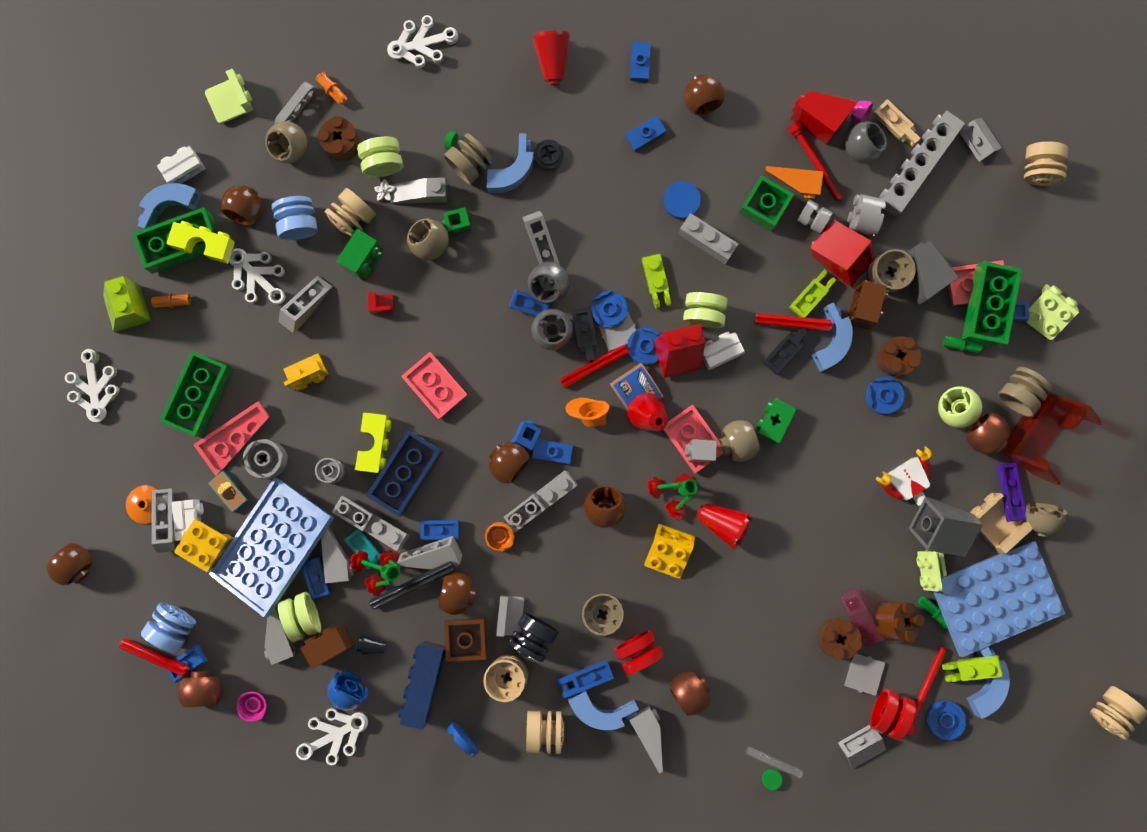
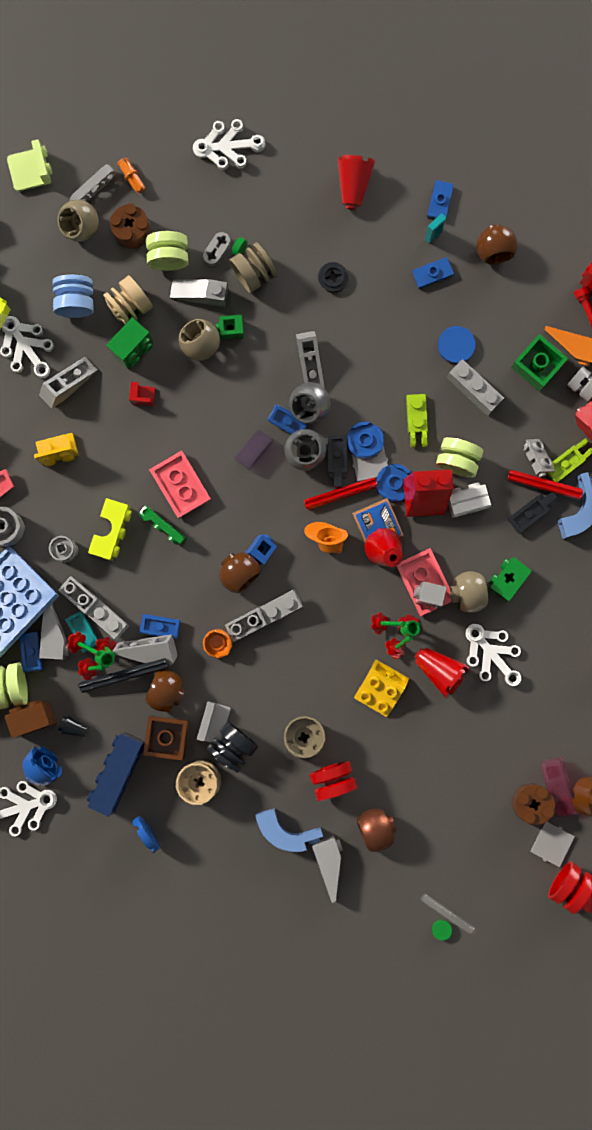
camera: 15 degrees right, 0 degrees up
reddish brown wheel [220,185,263,226] -> none
dark blue brick [366,430,443,517] -> none
white plant [374,179,395,201] -> none
medium blue arch [487,133,534,193] -> none
tan wheel [526,711,564,754] -> none
blue plate [532,439,573,464] -> none
blue plate [556,659,614,698] -> none
reddish brown wheel [584,486,626,528] -> none
light grey panel [838,725,886,769] -> none
none -> green hinge [139,505,187,545]
none -> light grey beam [203,232,231,267]
none -> clear purple slope [234,430,273,470]
none -> teal tile [425,213,446,243]
none -> white plant [465,624,521,686]
none -> light grey hinge [524,439,556,478]

